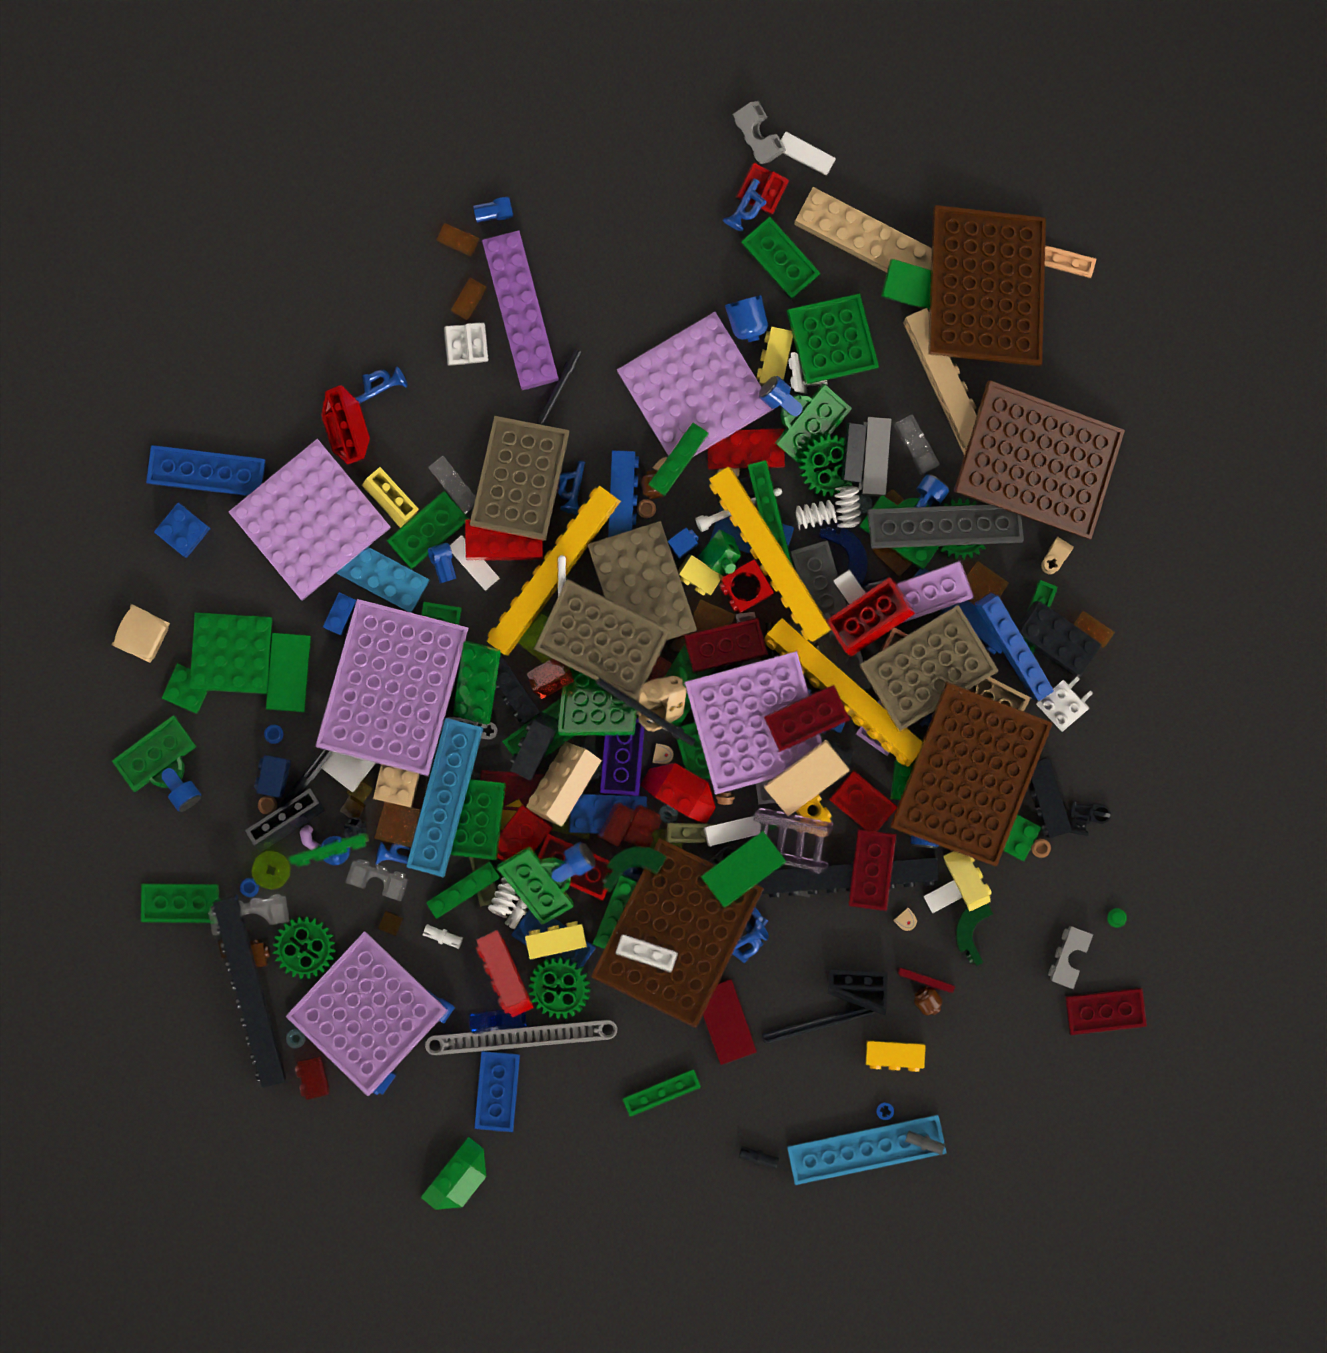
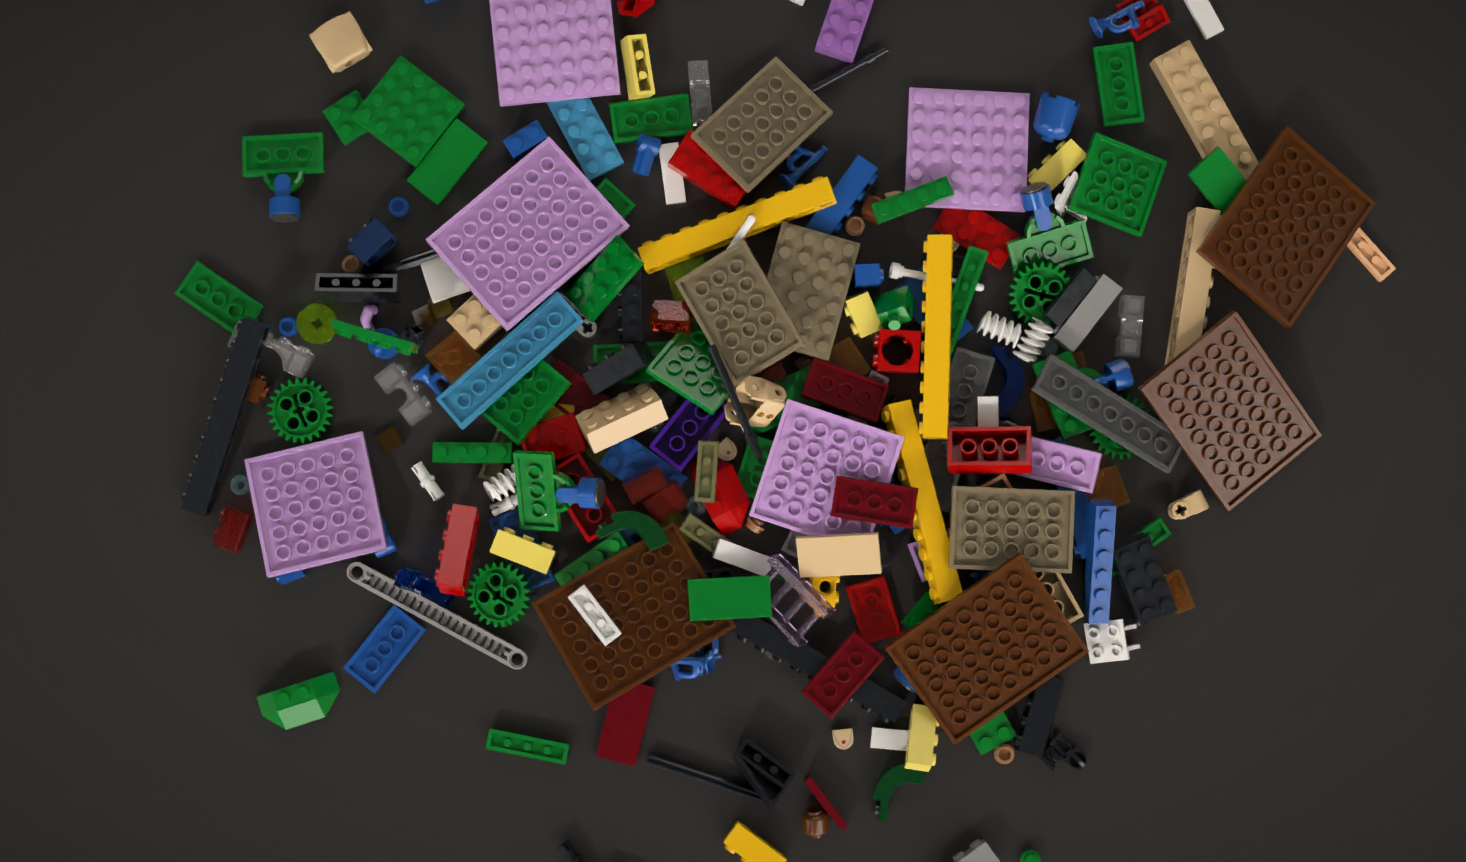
camera: 30 degrees right, 0 degrees up
none -> olive tile [694,440,719,503]

